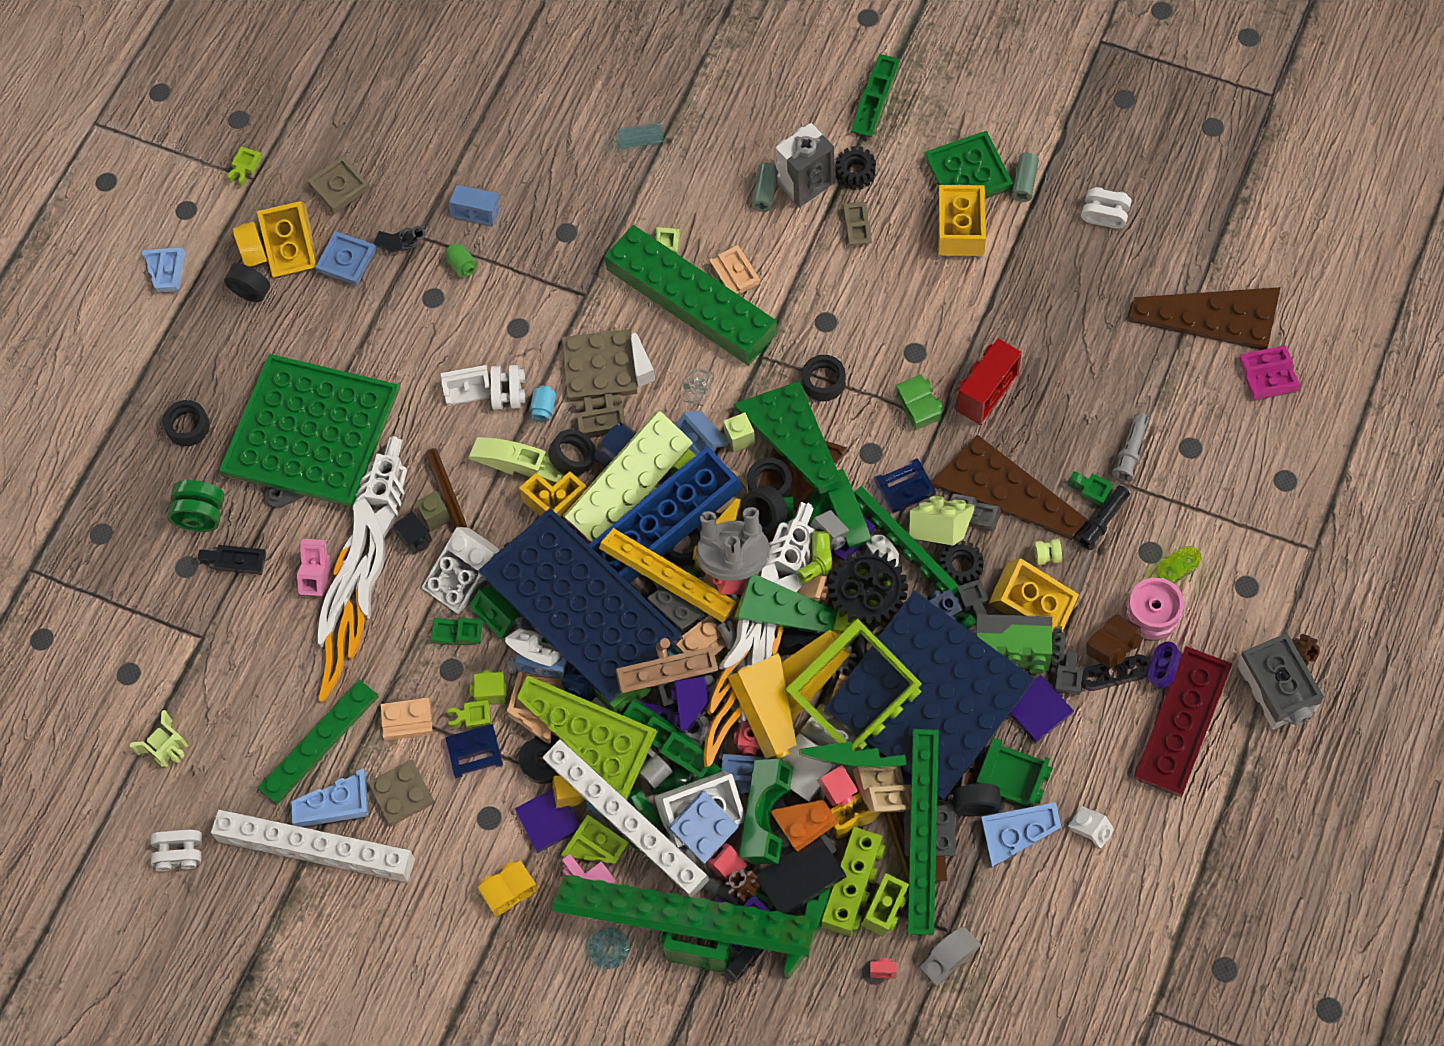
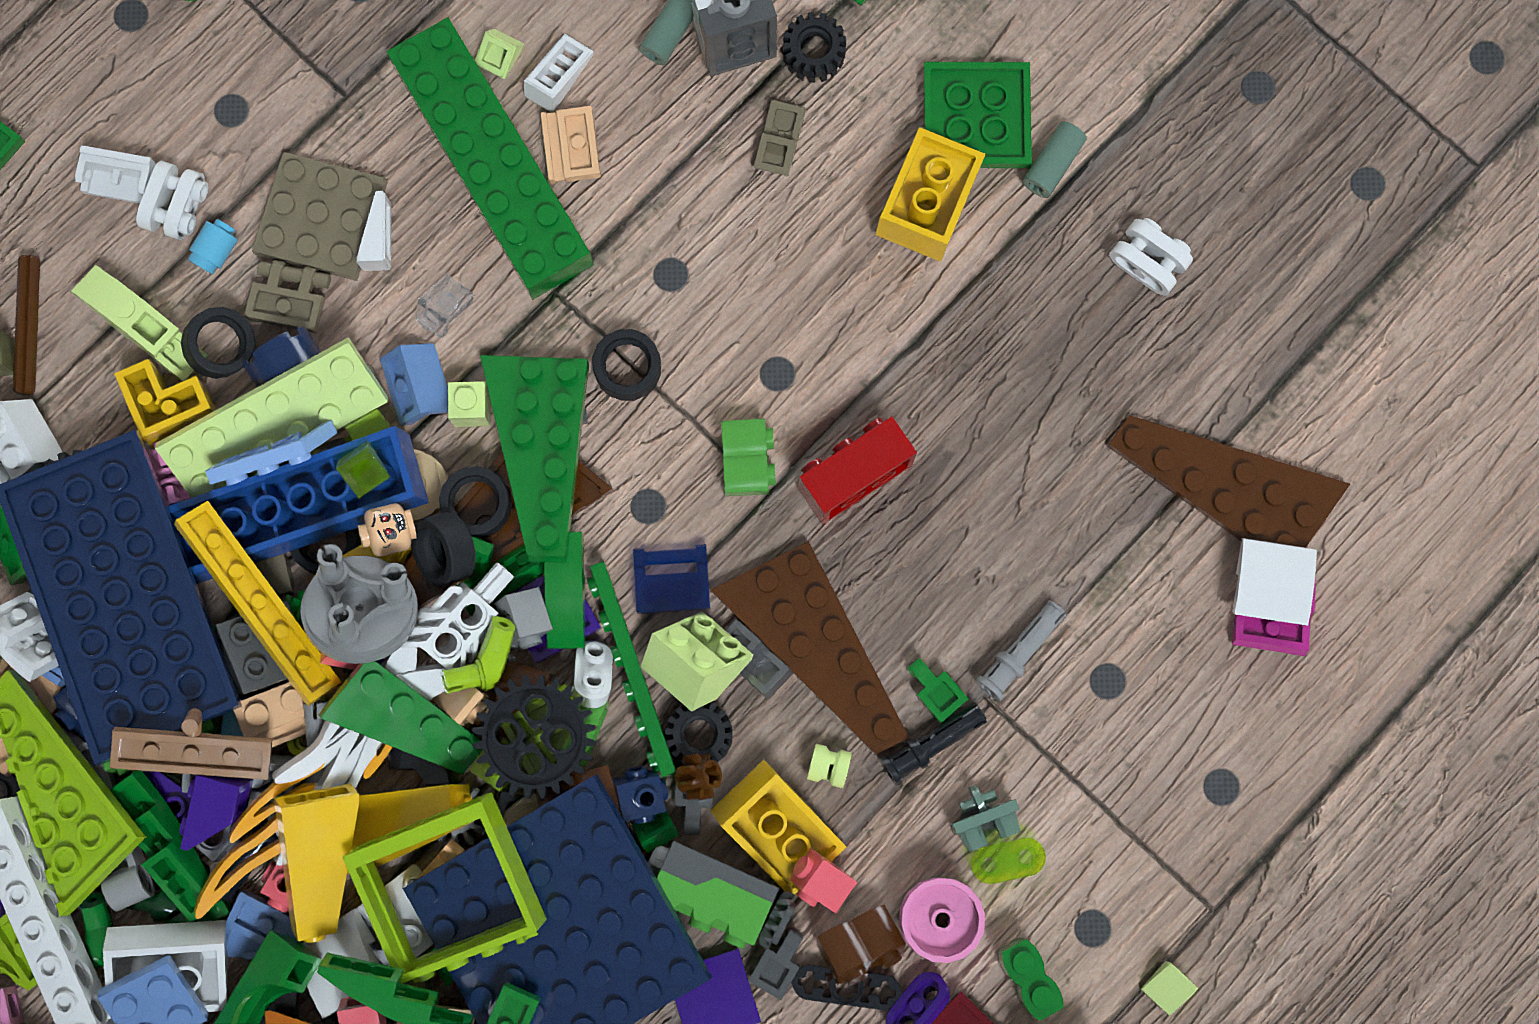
camera: 15 degrees right, 15 degrees up
none -> light blue wing [205,420,337,486]
none -> clear neon green slope [336,441,390,498]
none -> light nougat head [358,503,417,557]
none -> white slope [524,34,594,112]
none -> reddish brown gear [675,753,722,800]
none -> coral brick [790,848,857,913]
none -> sand green hips [950,785,1020,852]
none -> green brick [997,938,1064,1021]
none -> yellowish green slope [1141,961,1198,1016]
none -> white slope [1232,538,1317,626]

